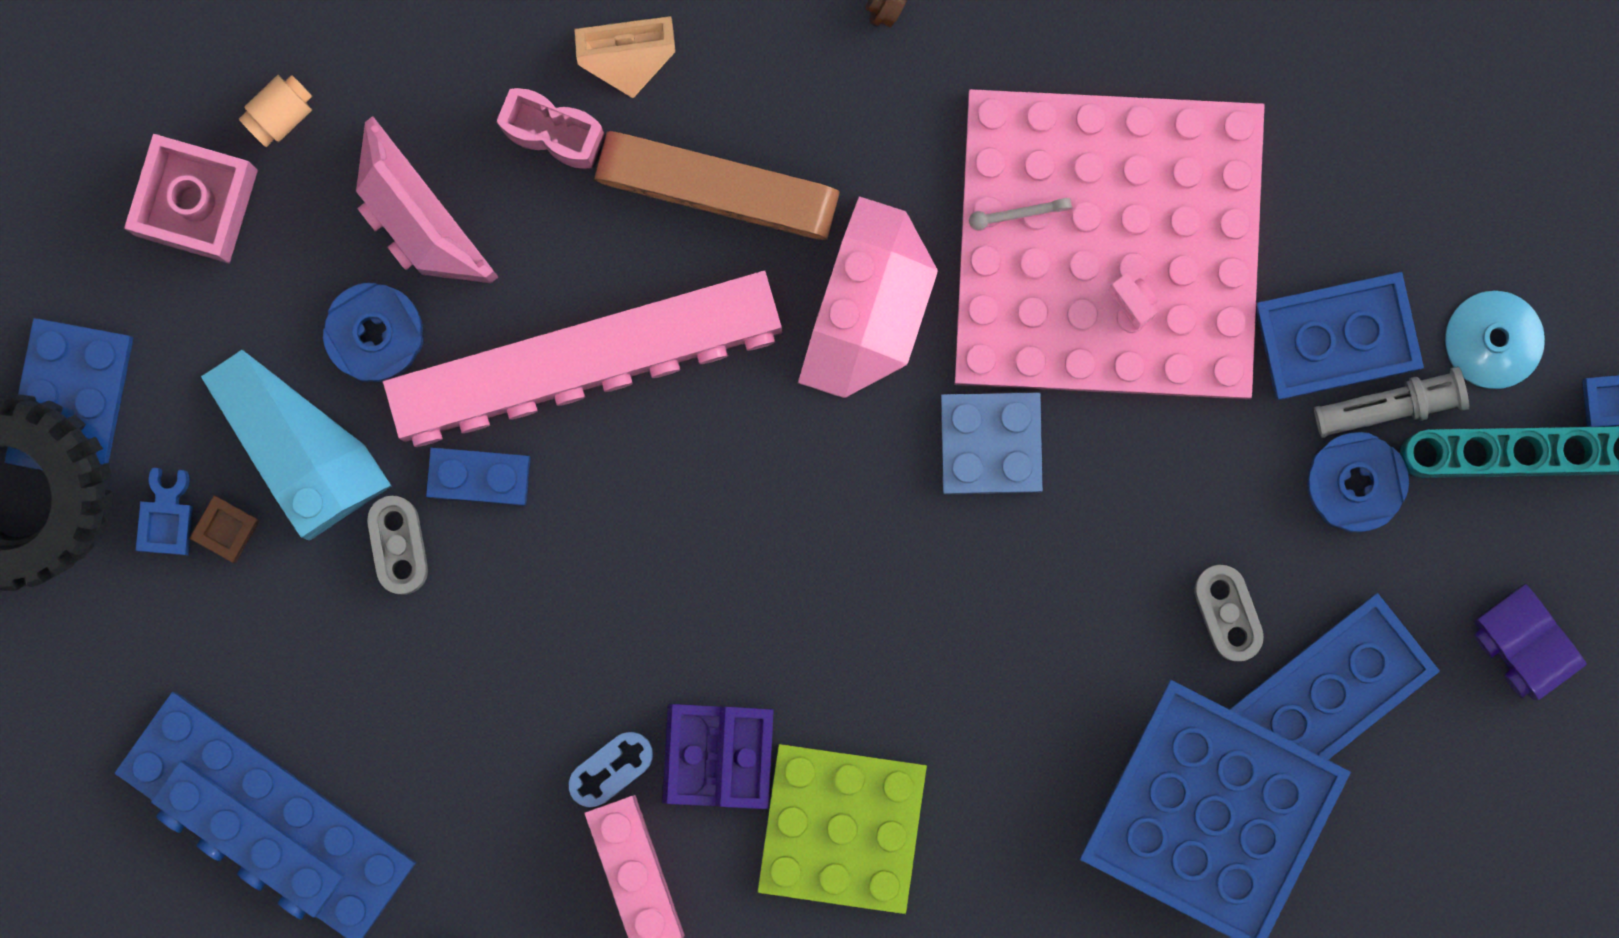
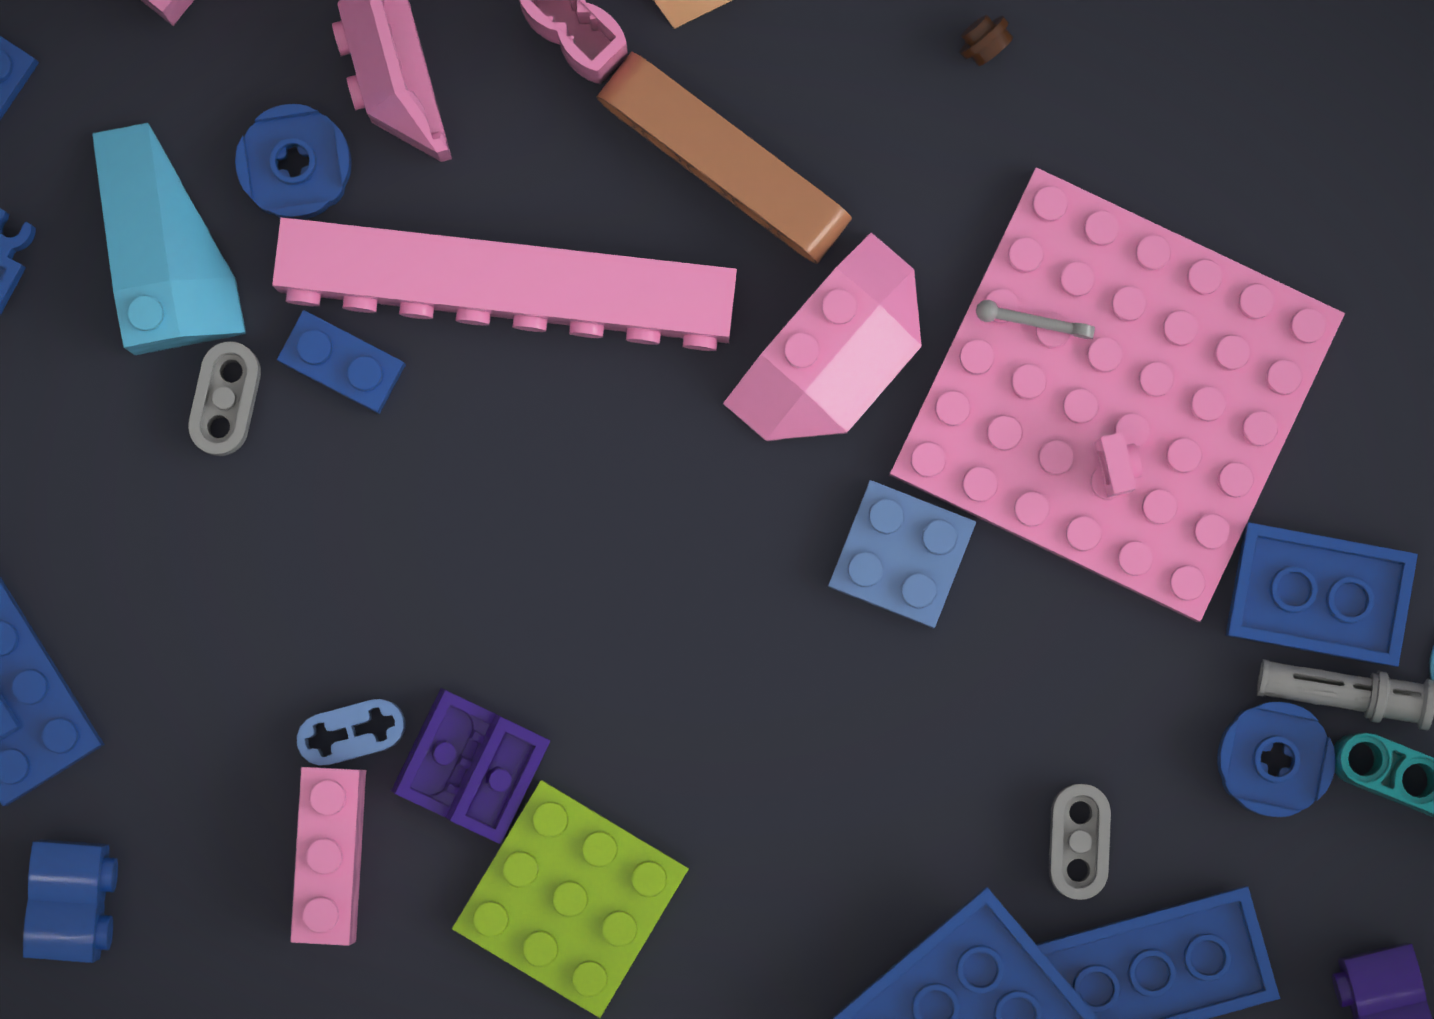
camera: 15 degrees right, 0 degrees up
reddish brown plate [189,495,260,563] -> none

